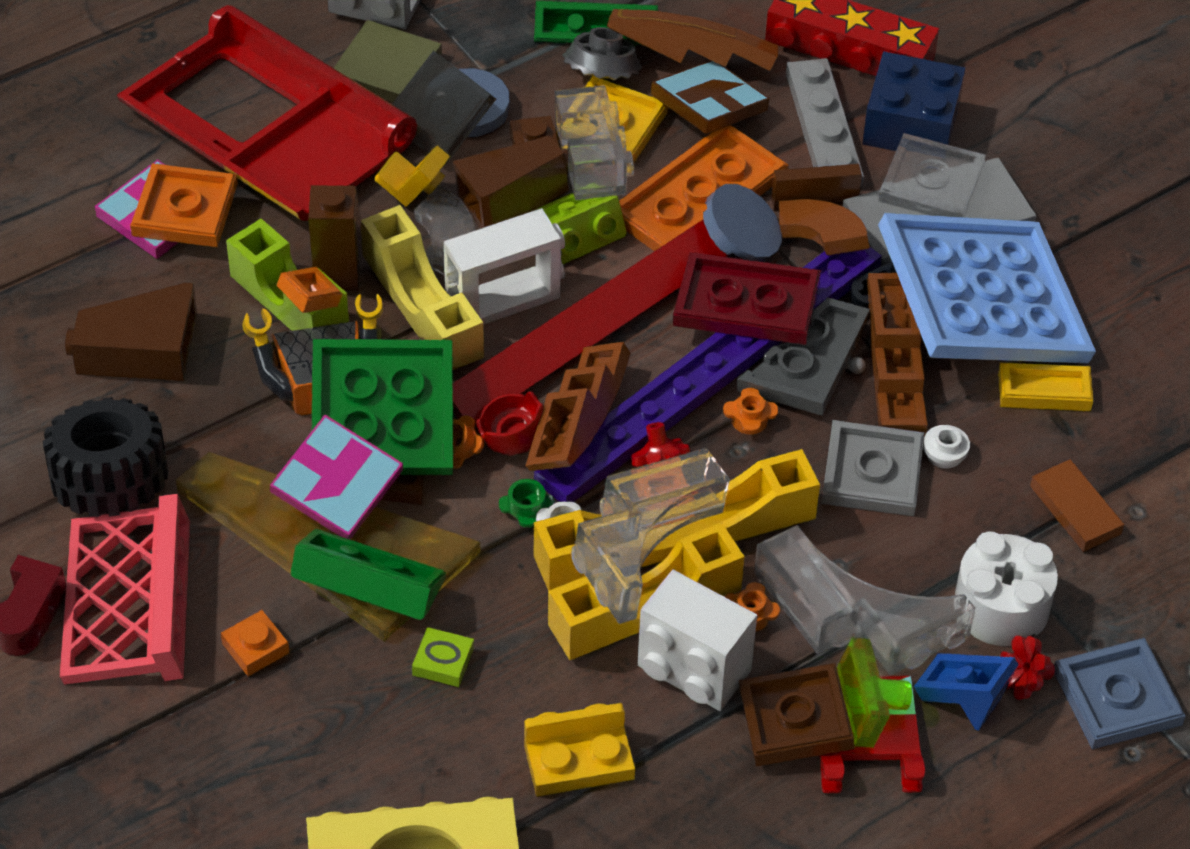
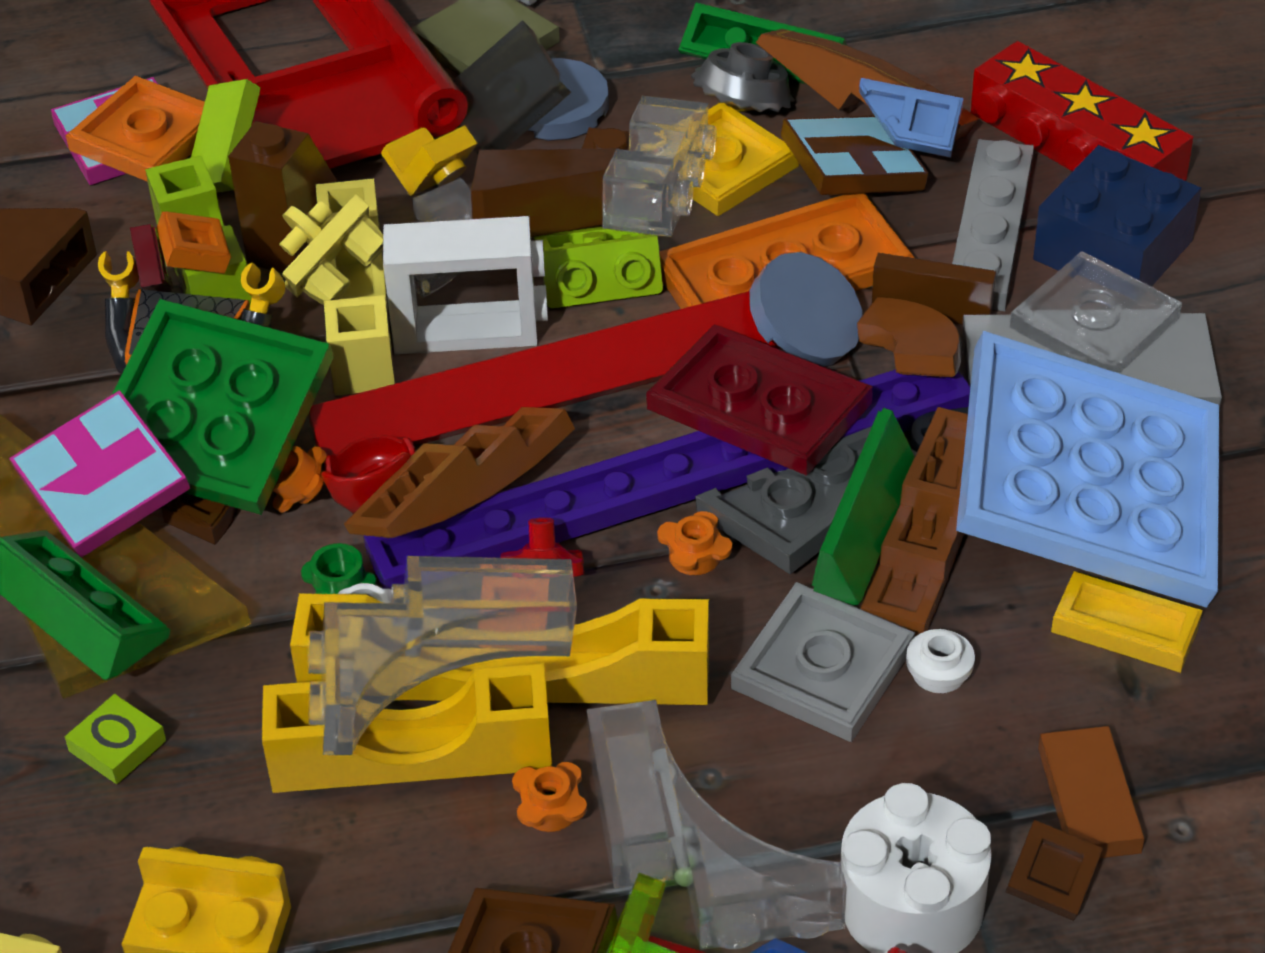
camera: 25 degrees right, 5 degrees down
white brick [638,569,757,712] -> none
none -> dark red tile [130,224,174,292]
none -> lime tile [191,79,261,193]
none -> light yellow hips [279,194,383,305]
none -> green slope [812,408,915,605]
none -> medium blue tile [859,78,964,157]
none -> reddish brown plate [1005,820,1103,921]

